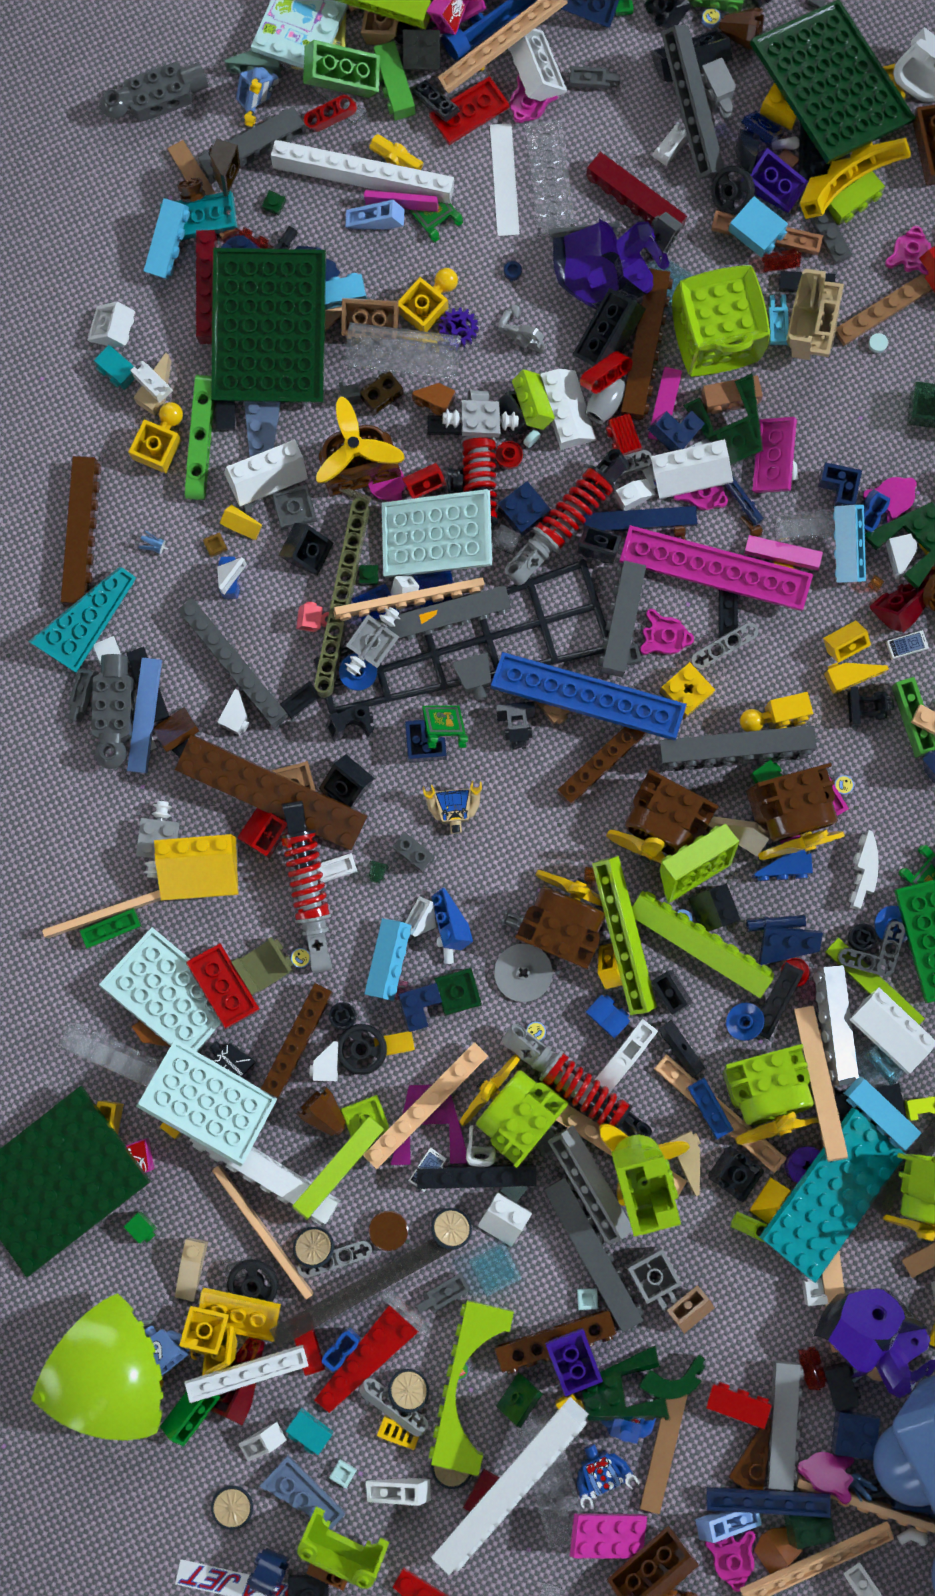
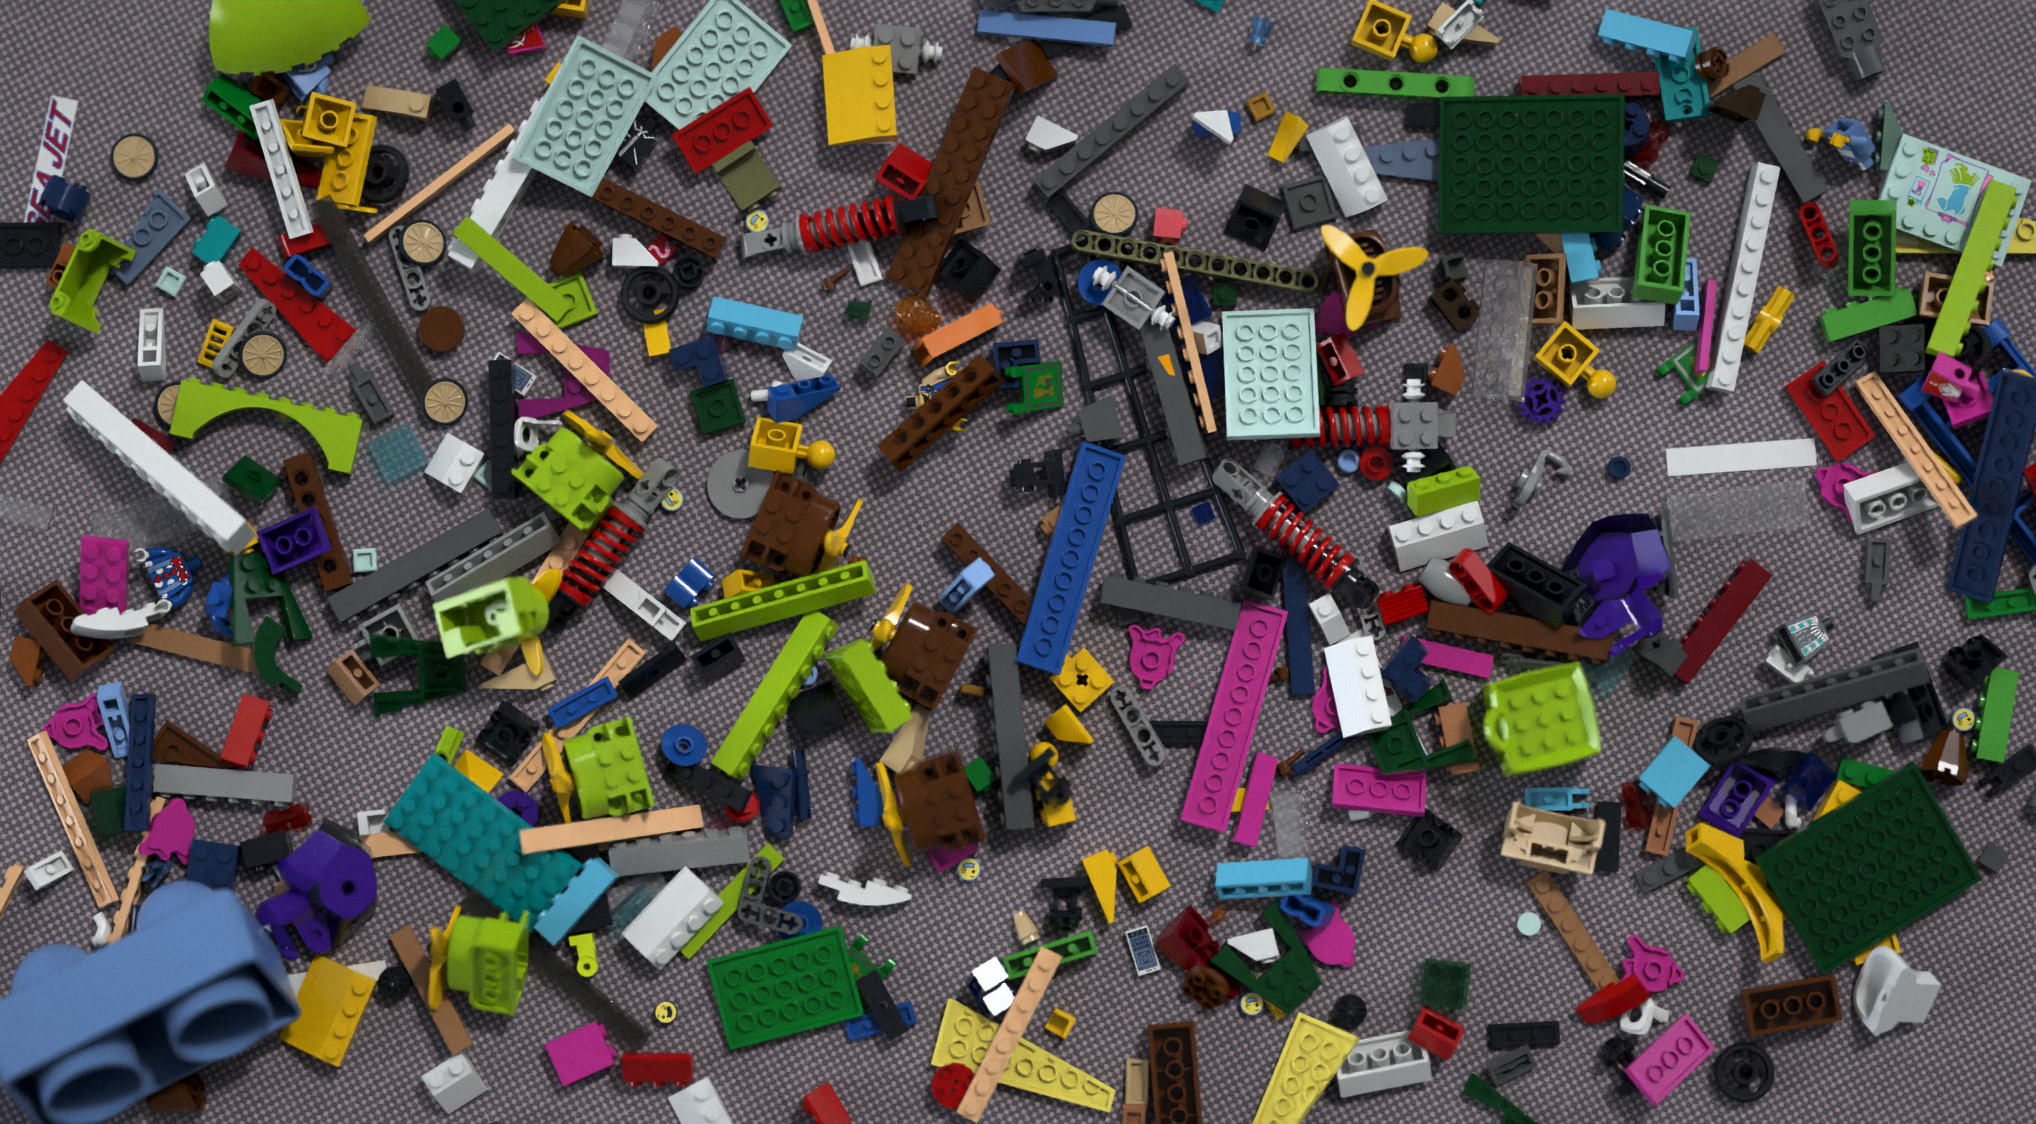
camera: 90 degrees right, 5 degrees up
none -> white slope [70,602,165,639]
none -> white slope [200,261,243,303]
none -> reddish brown panel [248,73,291,107]
none -> yellow piece [332,203,377,213]
none -> dark green wing [369,633,466,718]
none -> black torso [435,79,476,132]
none -> red tile [645,233,678,266]
none -> yellow brick [748,417,835,474]
none -> reddish brown hand [822,267,850,292]
none -> reddish brown brick [877,354,1004,473]
none -> clear orange hair [893,295,941,334]
none -> orange slope [911,302,1003,369]
none -> light blue brick [937,557,995,615]
none -> pearl gold tile [961,683,985,697]
none -> tan cone [1012,910,1040,946]
none -> black tile [1014,747,1073,809]
none -> yellow slope [1044,704,1094,745]
none -> tan wheel [1090,192,1139,237]
none -> clear blue piece [1192,501,1215,525]
none -> light blue tile [1337,450,1360,473]
none -> black slope [1397,808,1463,872]
none -> dark grey hinge [1500,647,1565,670]
none -> white slope [1568,277,1666,330]
none -> bright green brick [1632,205,1691,305]
none -> torso [1775,613,1834,667]
none -> green plate [1835,757,1895,788]

